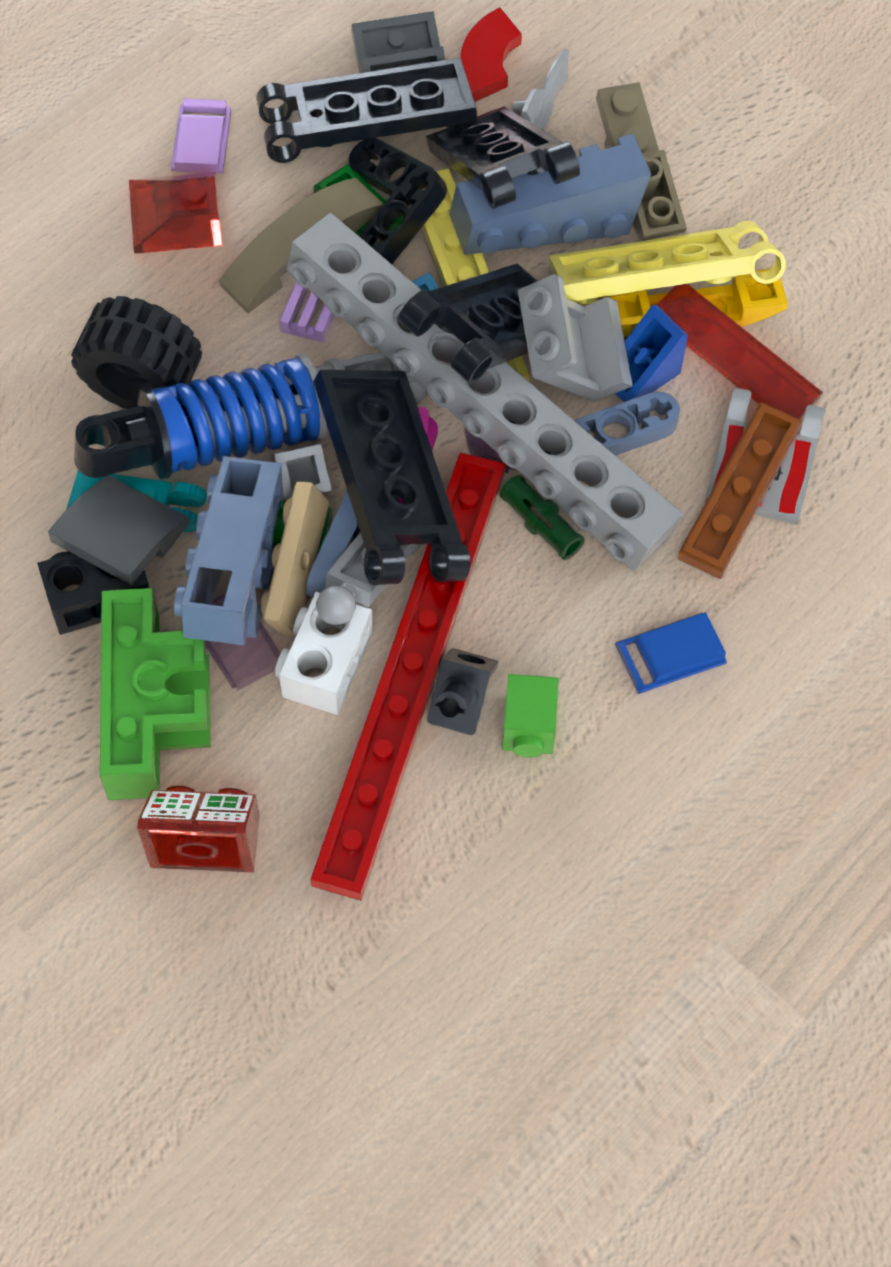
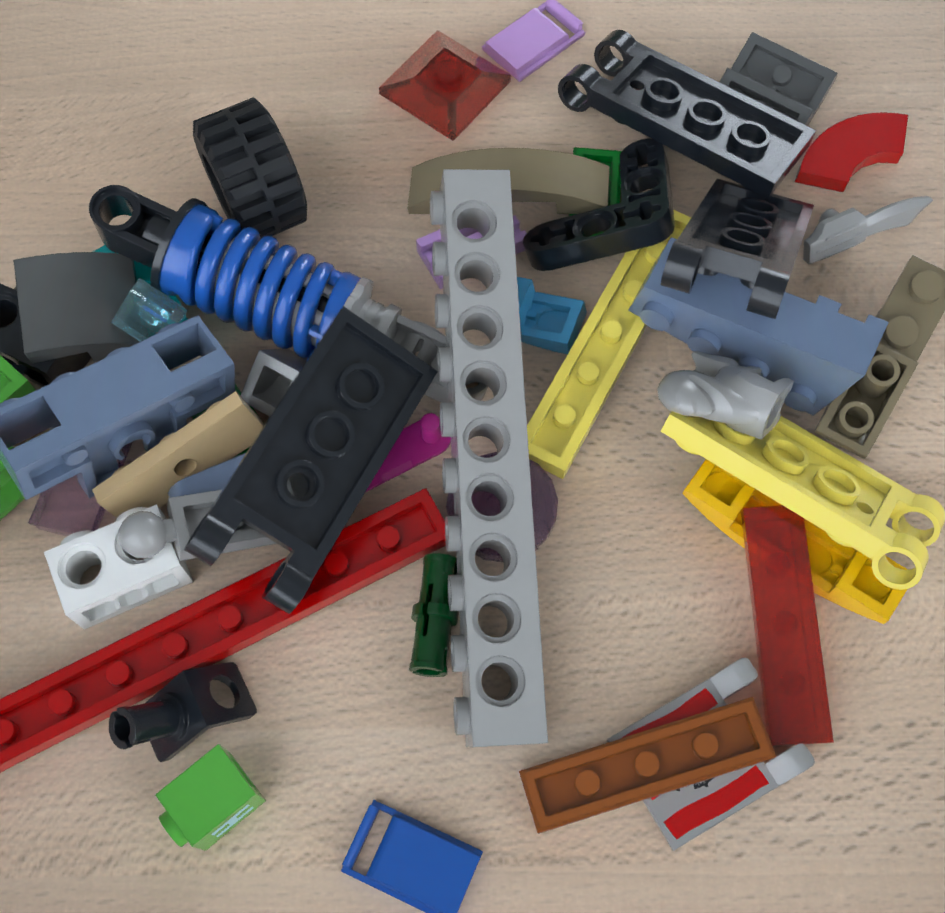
camera: 45 degrees right, 5 degrees up
black hinge [398,263,537,384] -> none
light grey panel [518,274,633,401] -> none
sand blue beam [552,392,680,456] -> none
blue slope [615,305,688,402] -> none
none -> clear light blue plate [111,278,188,342]
none -> light grey animal [657,351,794,440]

